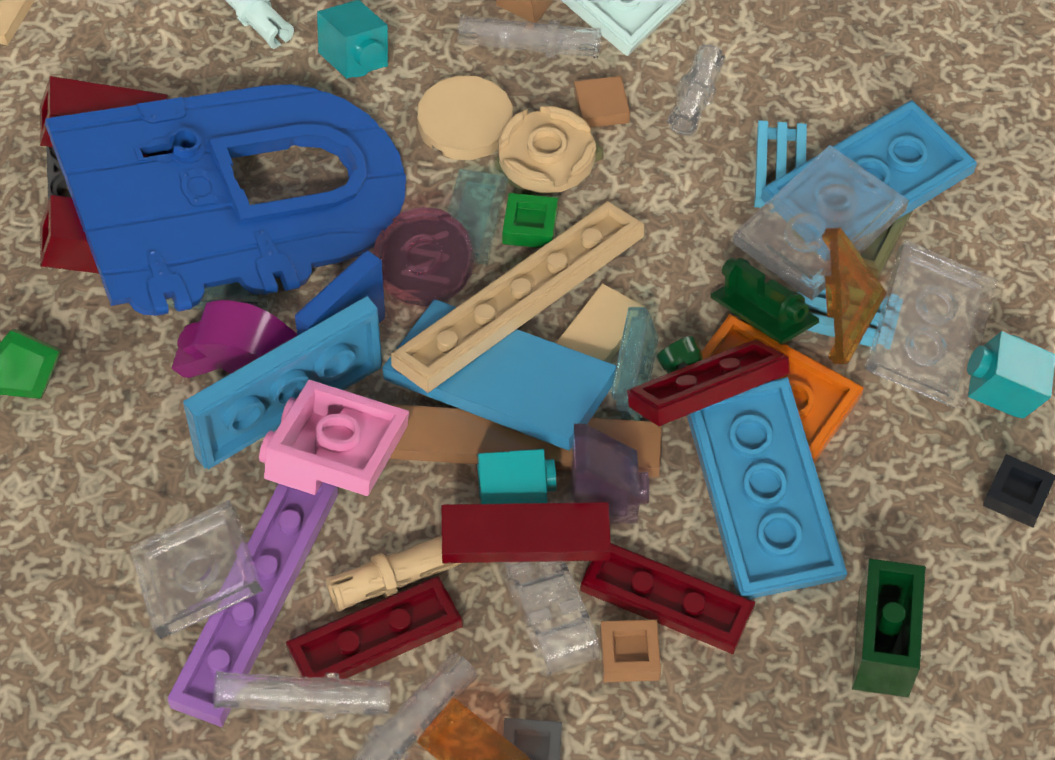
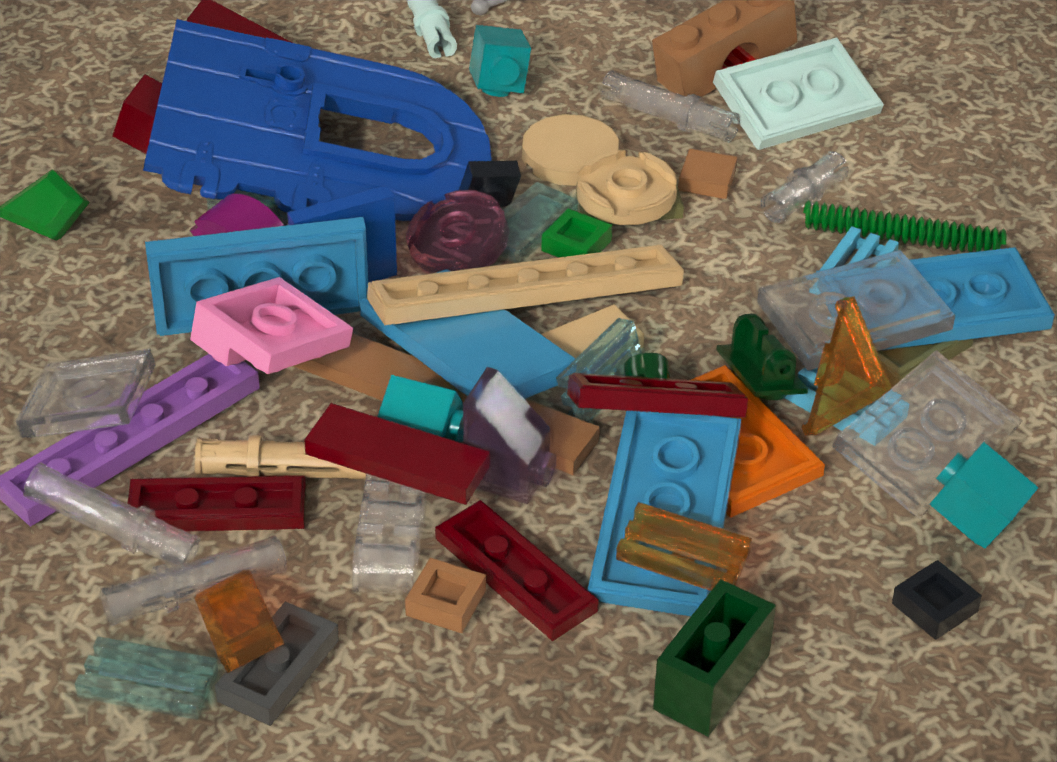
camera: 25 degrees right, 15 degrees down
none -> black plate [458,160,521,209]
none -> clear orange tile [616,502,752,591]
none -> green piece [803,200,1007,253]

